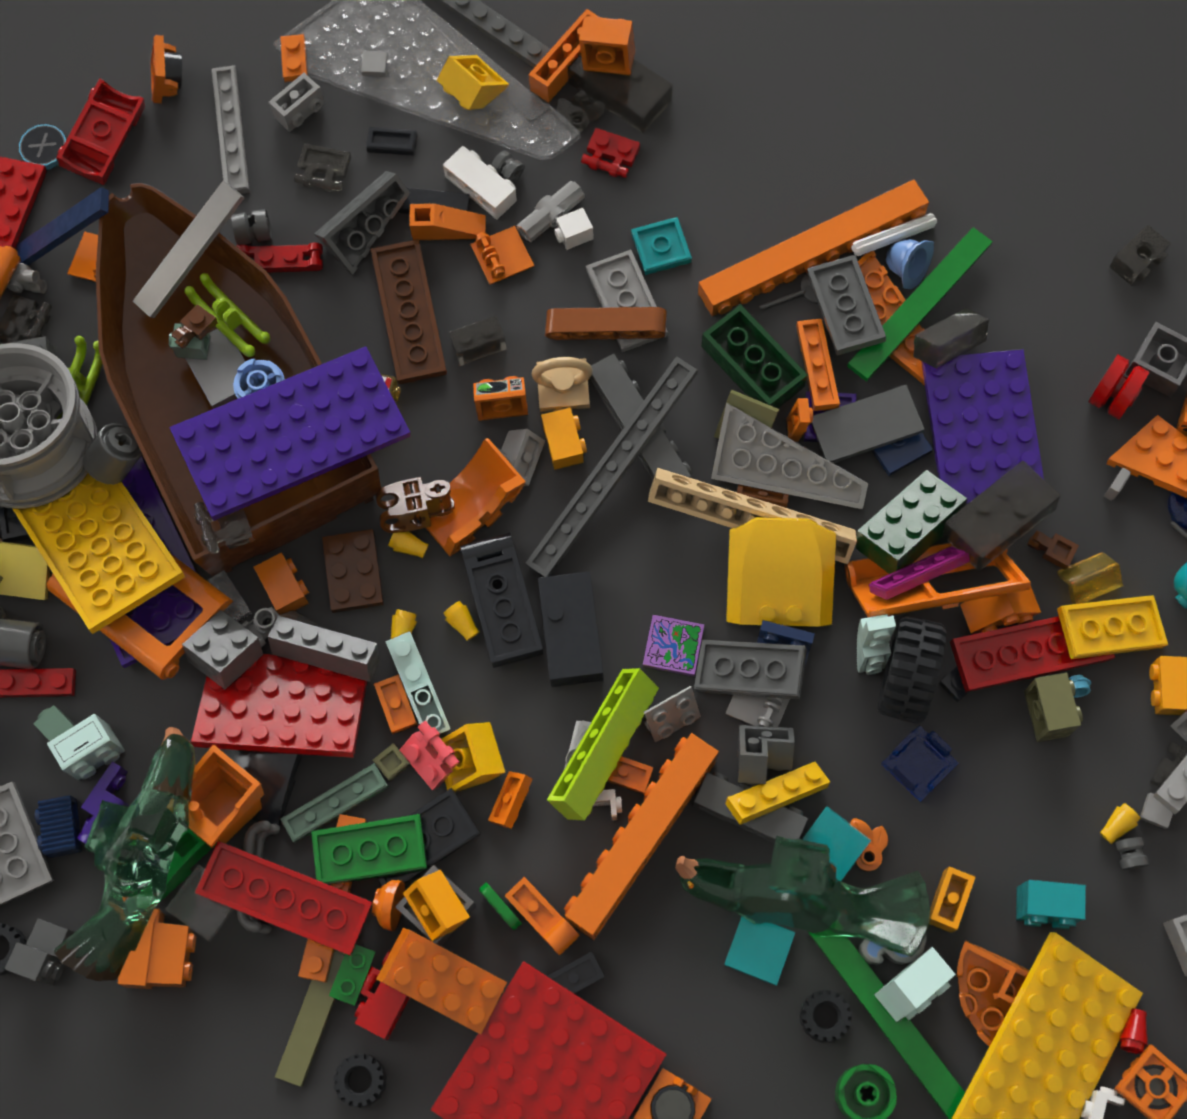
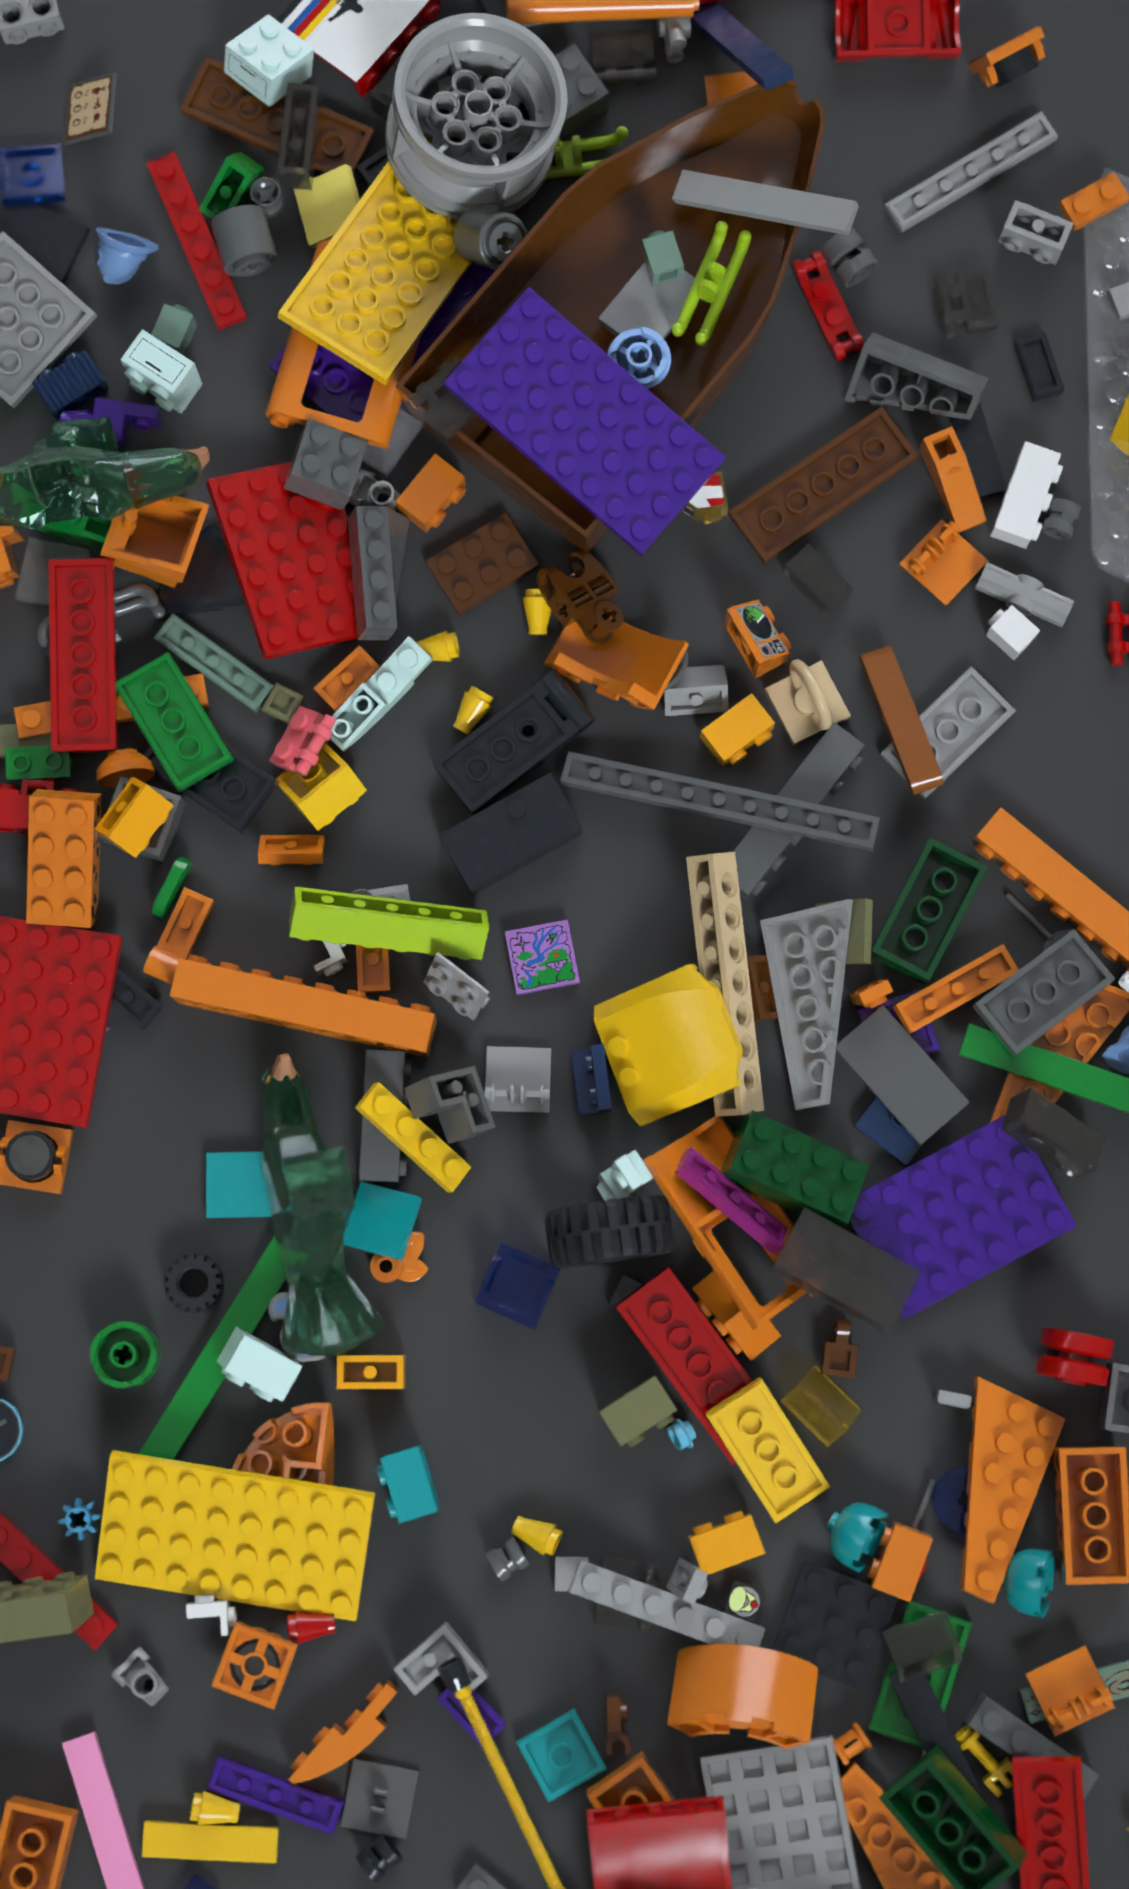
camera: 65 degrees right, 10 degrees up
reddish brown plate [172,304,218,349] -> none
teal tile [631,217,692,275] -> none
dark grey tile [694,640,807,699] -> none

